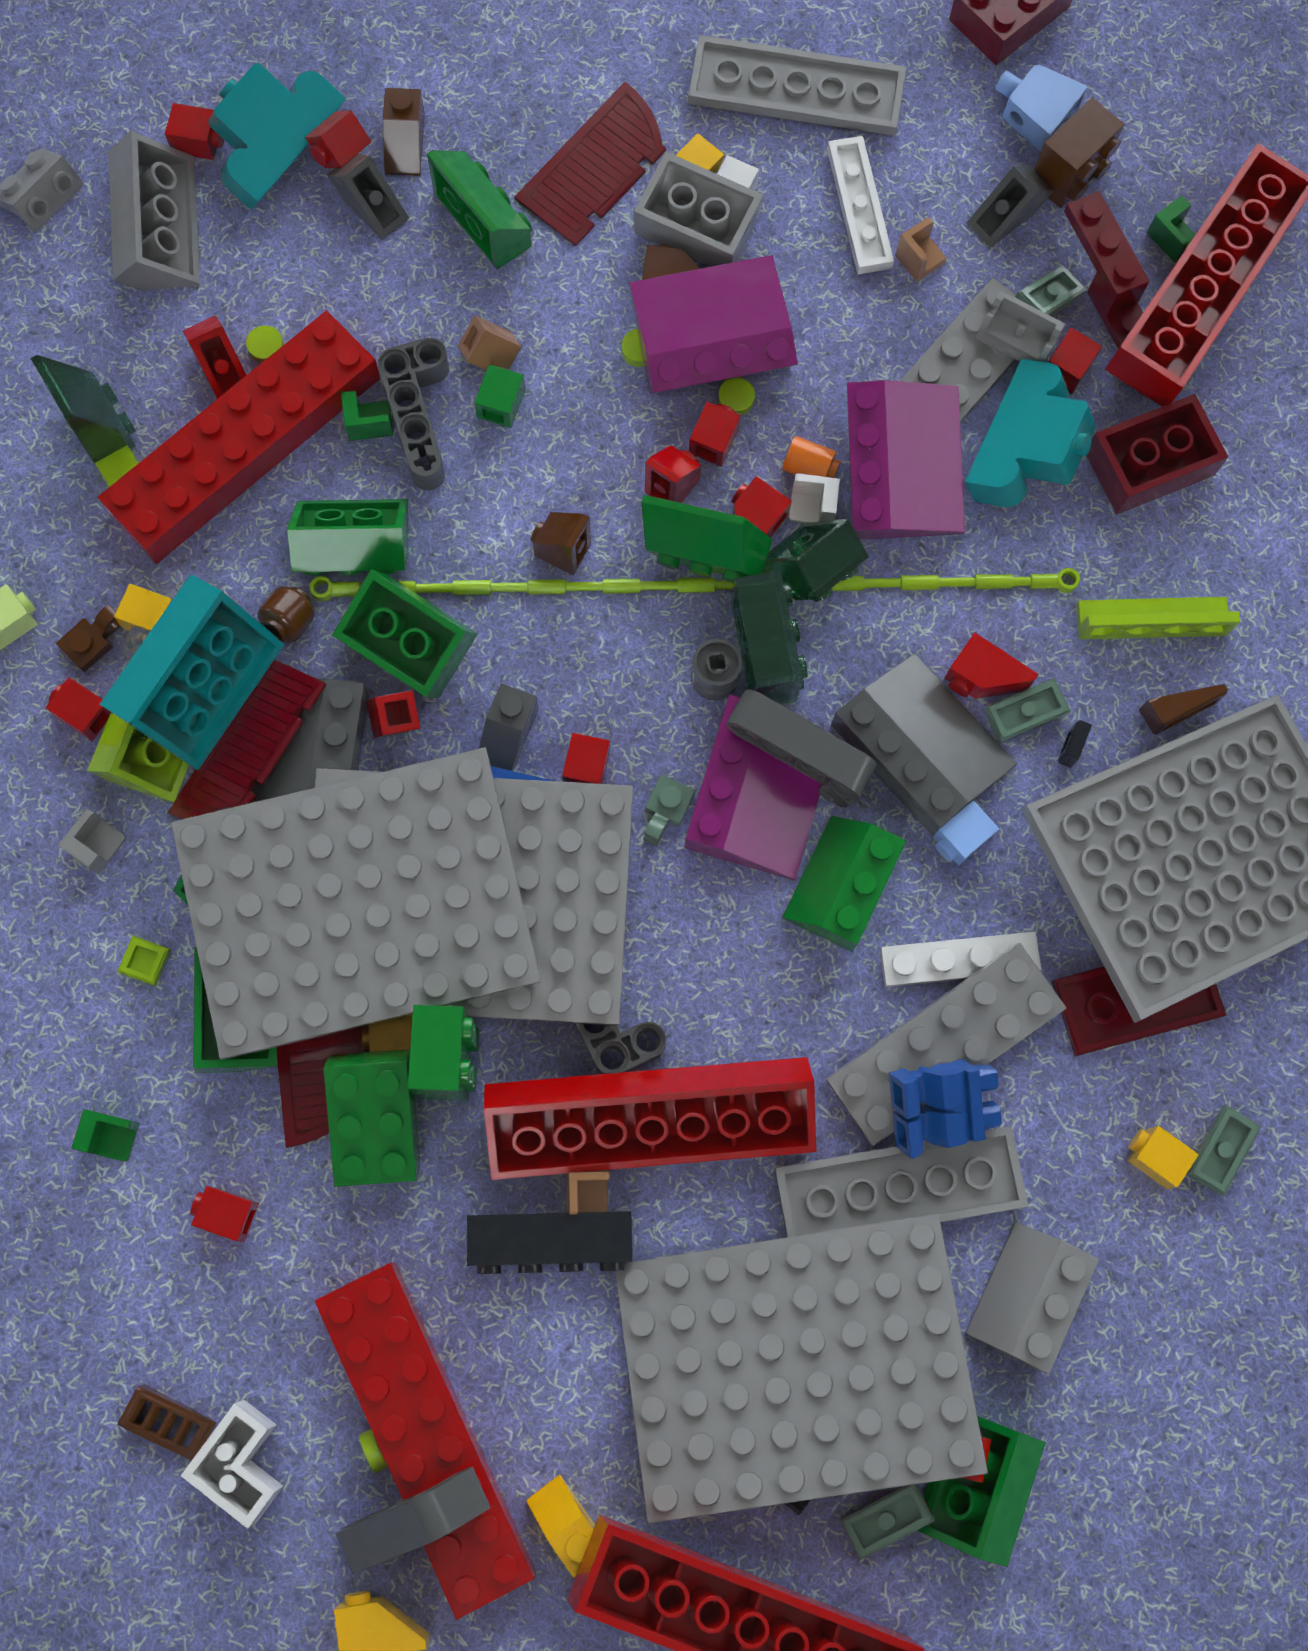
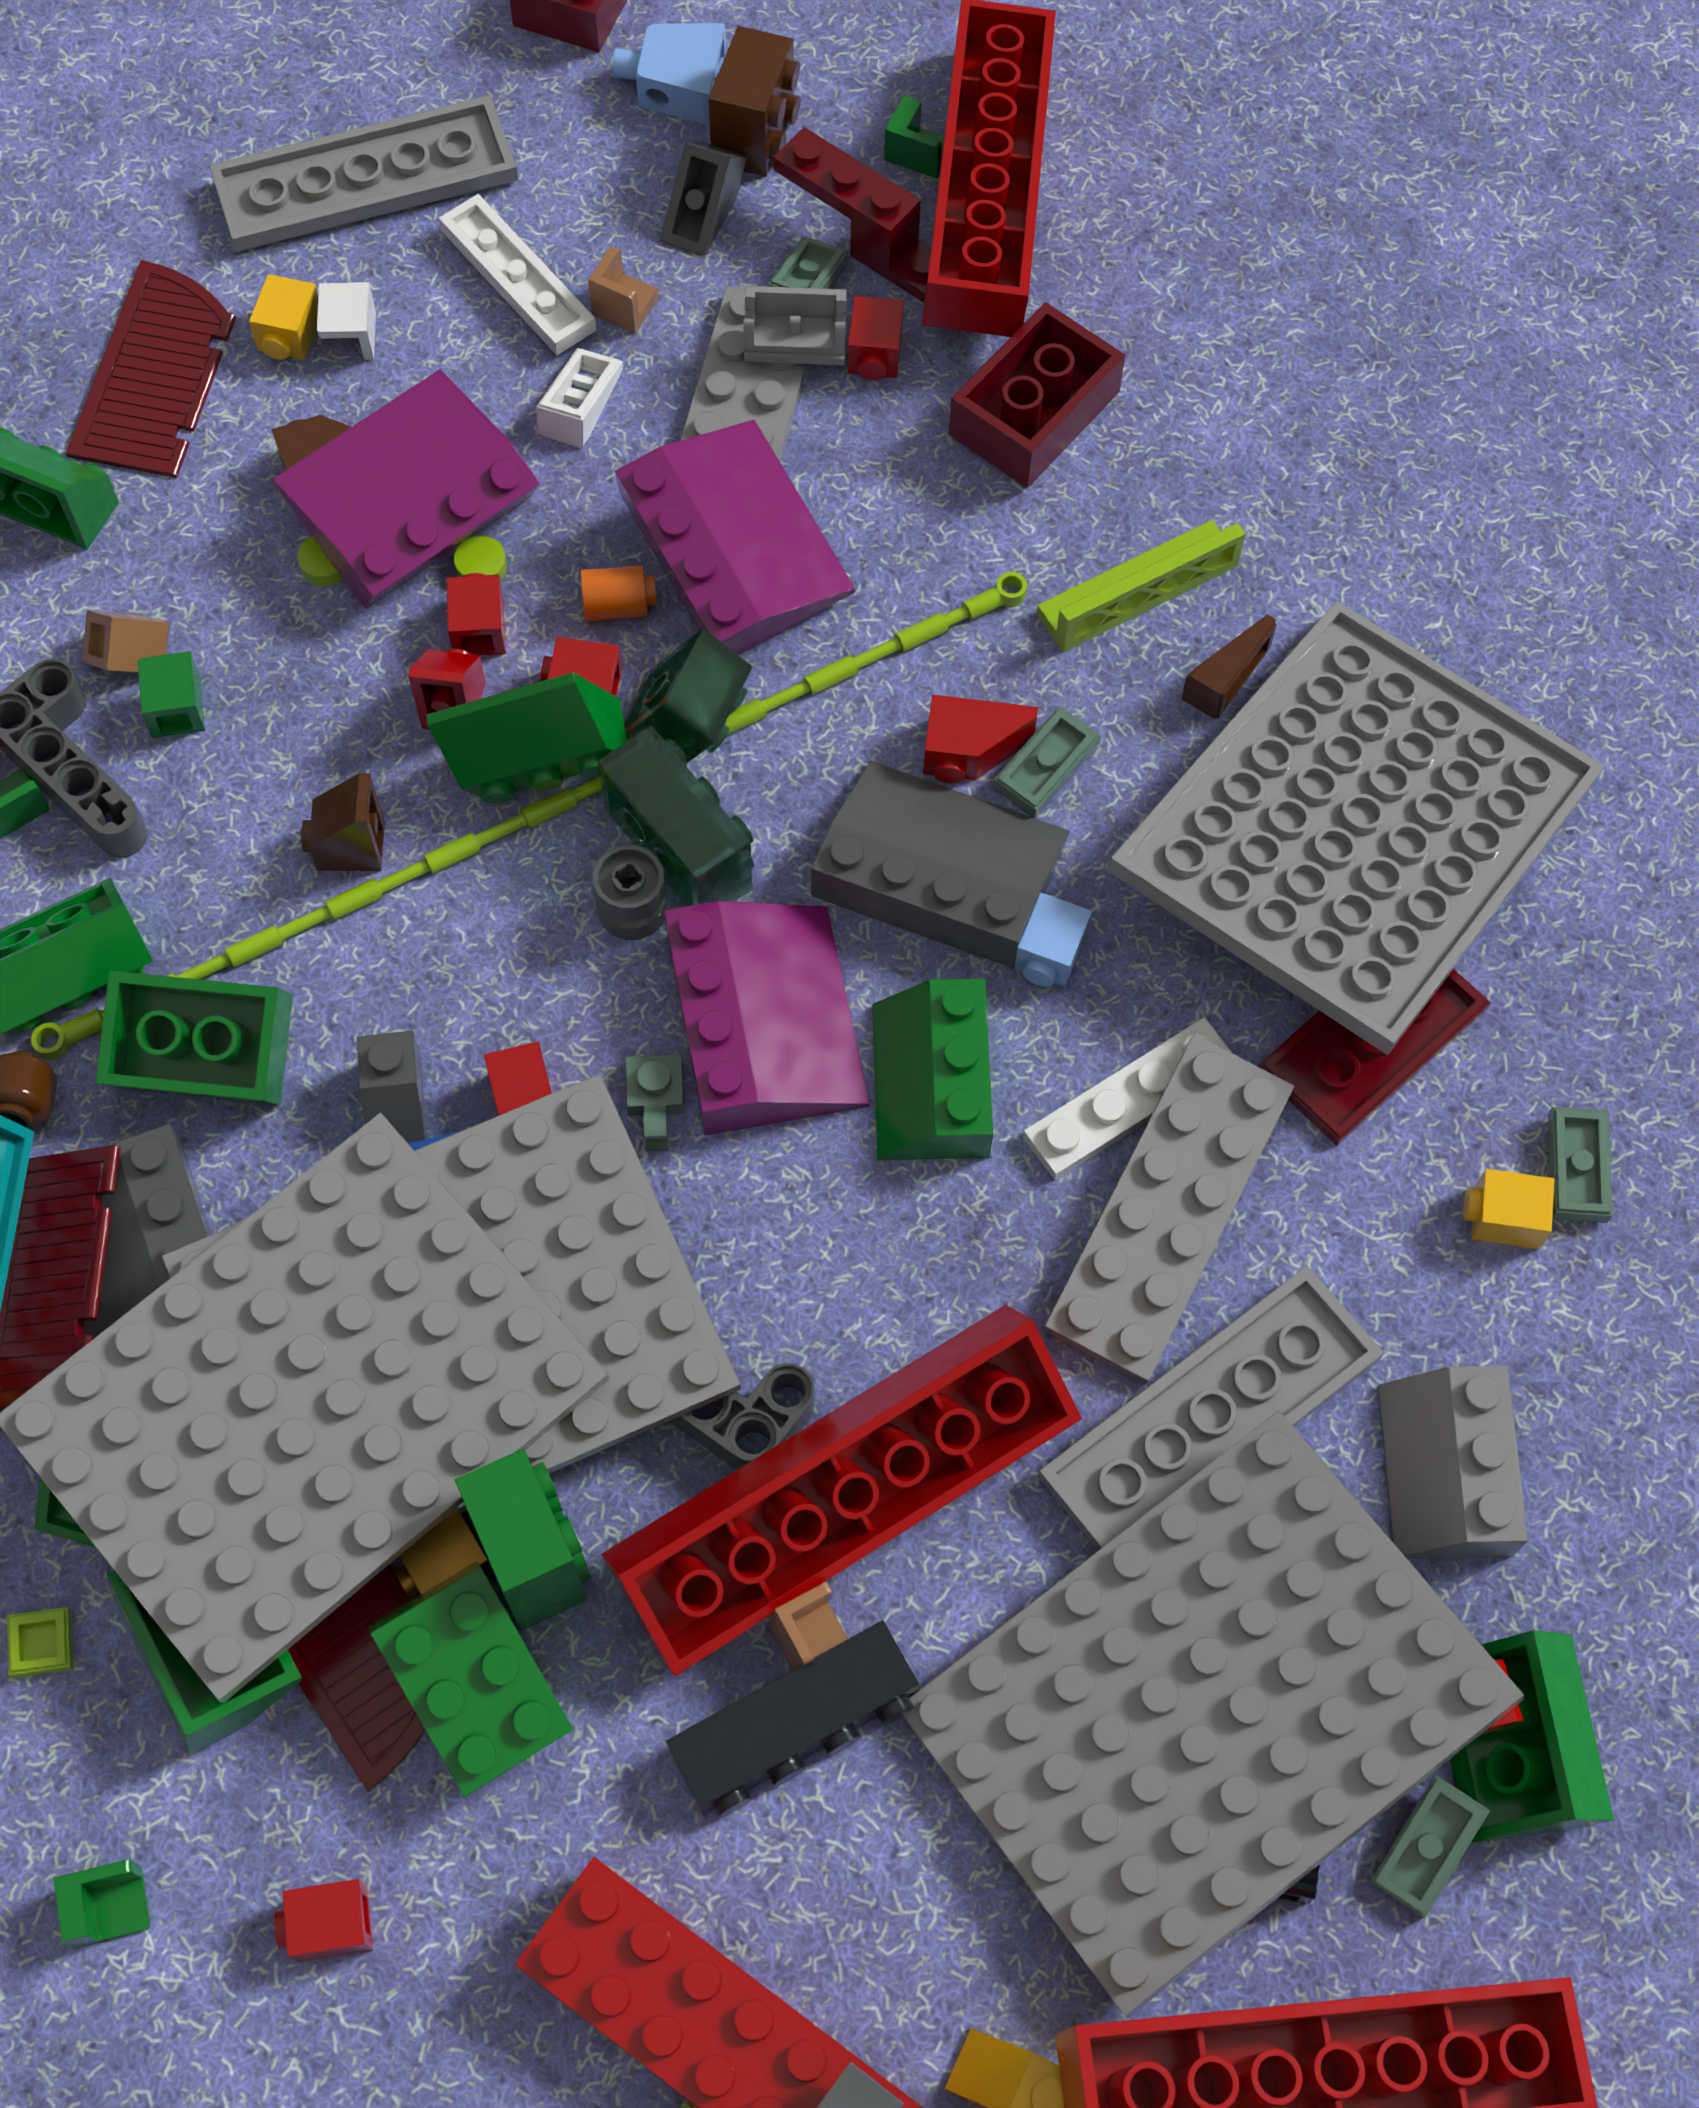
camera: 25 degrees left, 10 degrees down
red brick [366,690,420,738] -> none
light grey slope [634,151,764,267] -> none
dark grey beam [726,690,877,808] -> none
white panel [789,474,840,527] -> none
blue hips [889,1059,1002,1159] -> none
teal brick [965,359,1096,507] -> none
black tile [1057,720,1092,768] -> none
none -> white slope [536,348,623,449]

